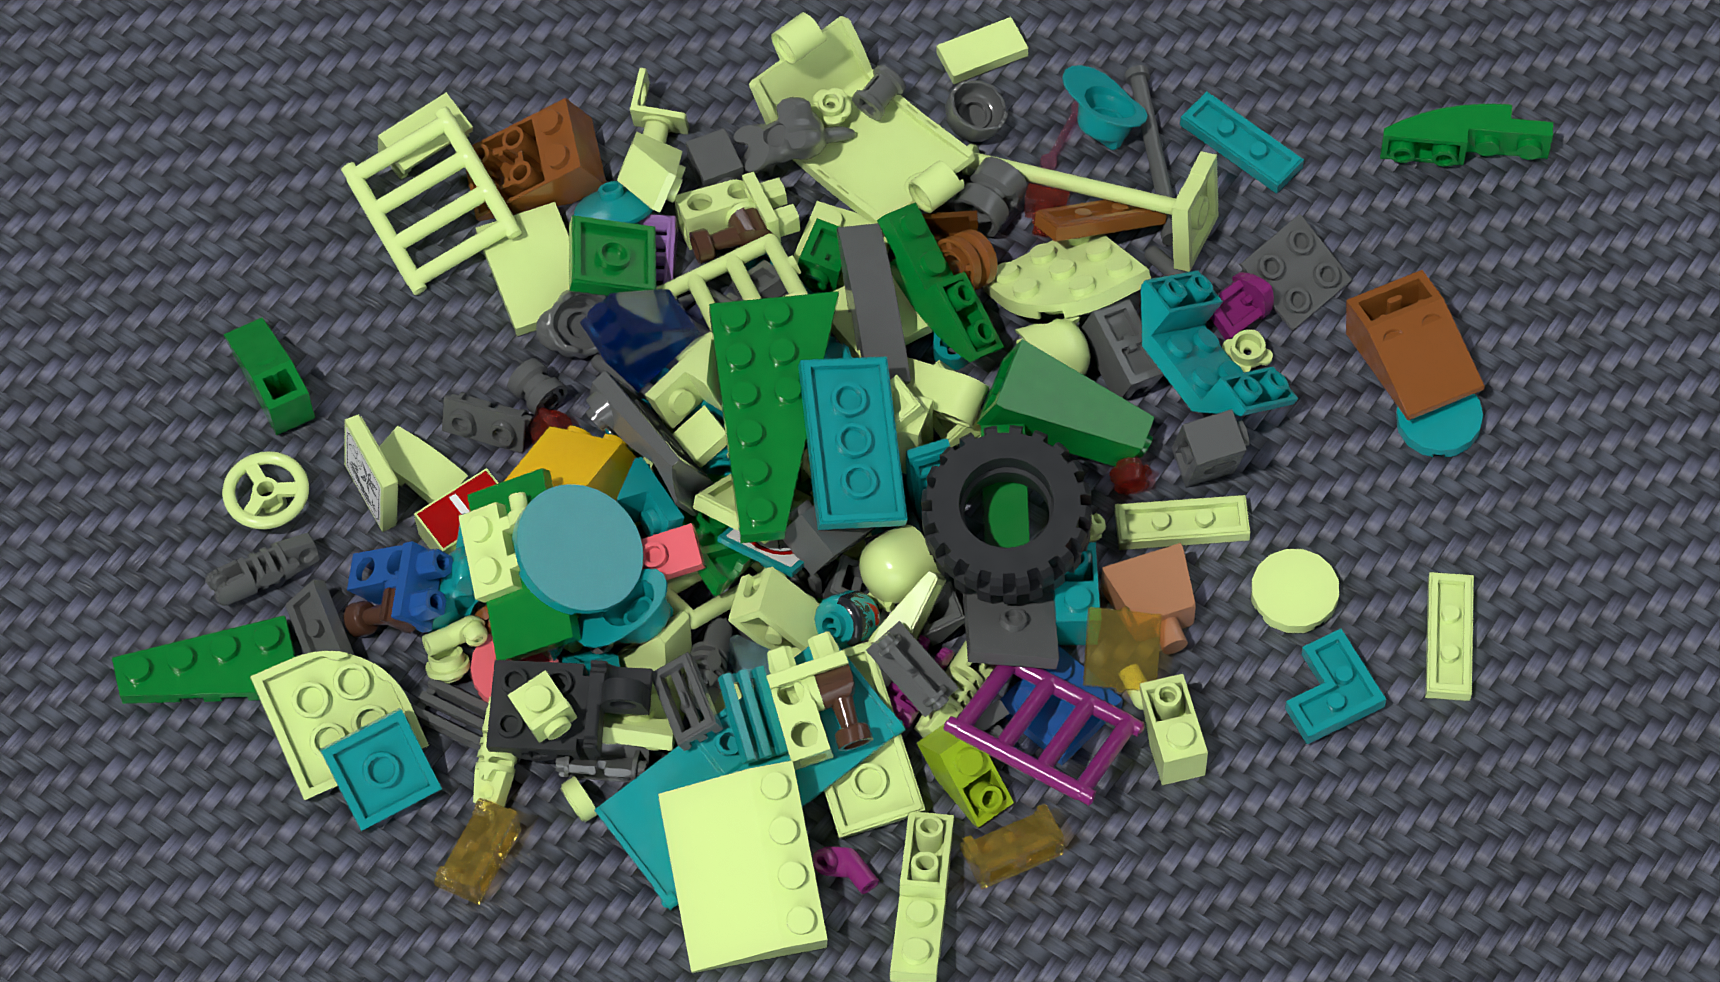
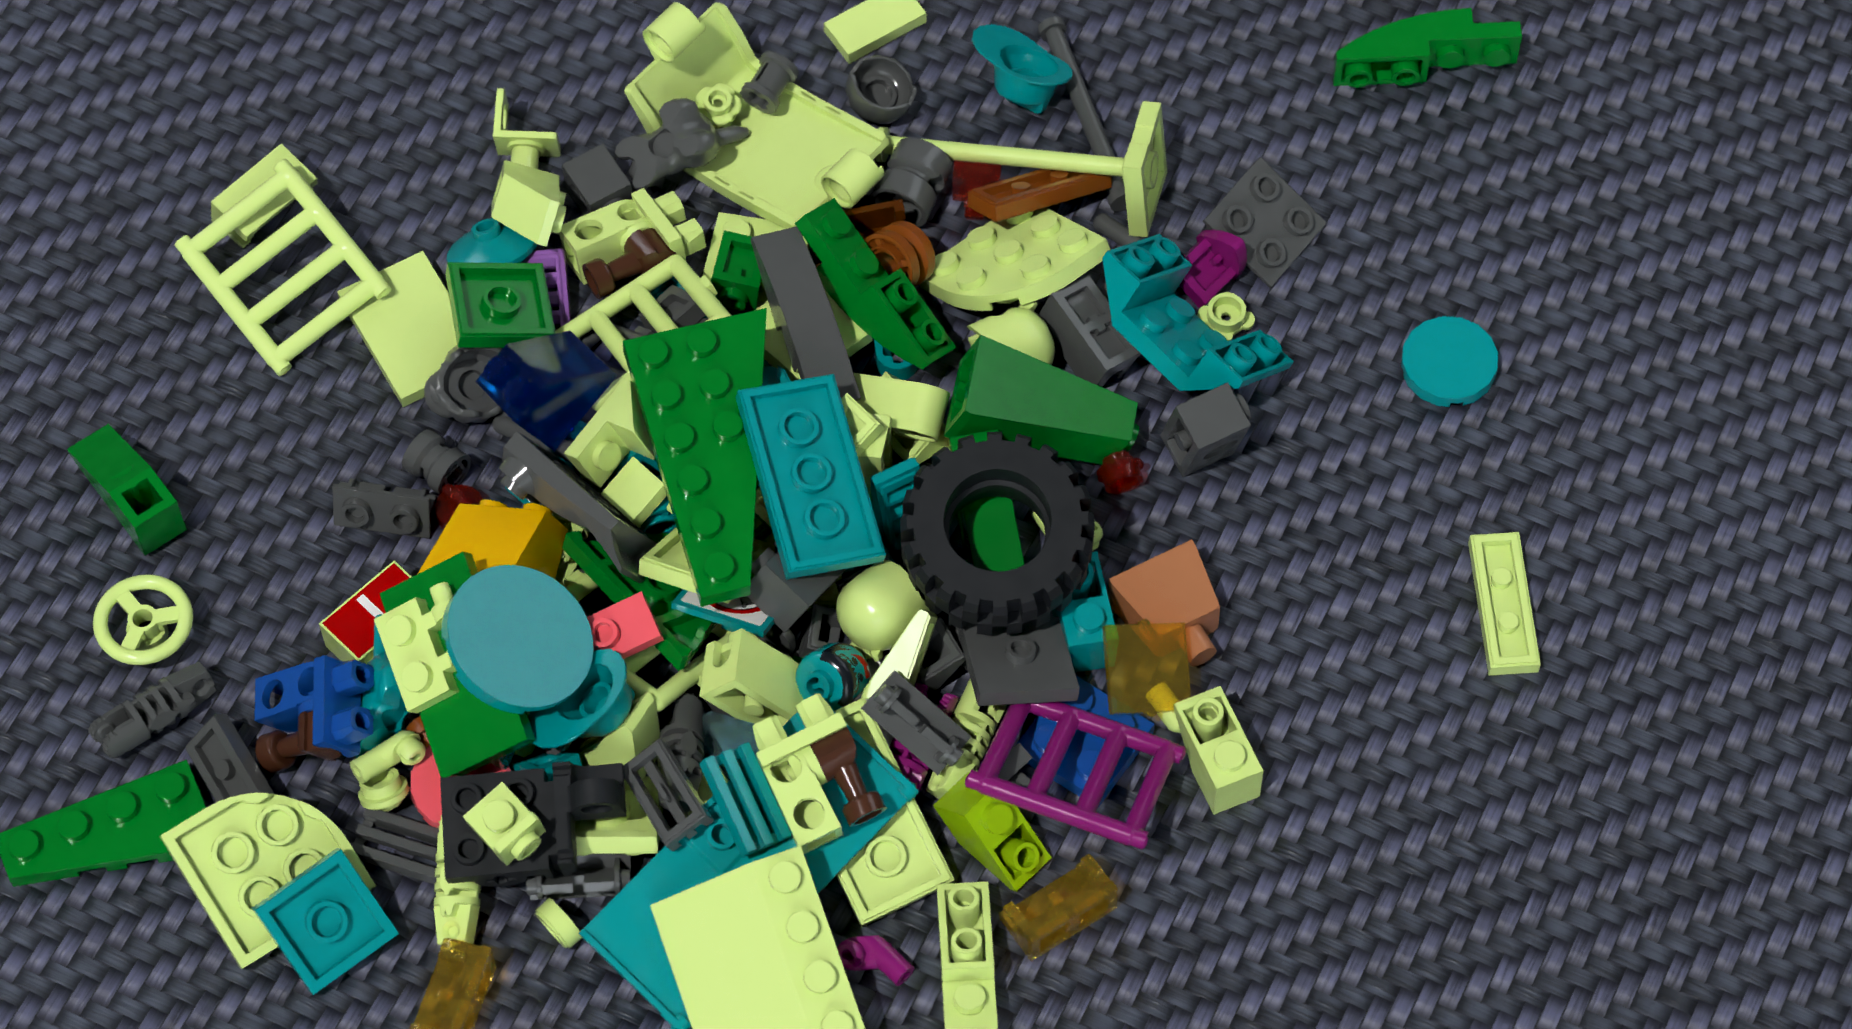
camera: 10 degrees left, 0 degrees up
yellowish green tile [344,414,398,532] -> none
yellowish green slope [379,426,468,504] -> none
dark orange slope [466,98,606,221] -> none
teal slope [616,457,684,536] -> none
clear pink hinge [1040,101,1078,170] -> none
yellowish green tile [1115,495,1250,550] -> none
teal tile [1180,91,1304,194] -> none
yellowish green tile [1251,549,1339,633] -> none
teal plate [1285,629,1386,745] -> none
dark orange slope [1346,270,1484,420] -> none

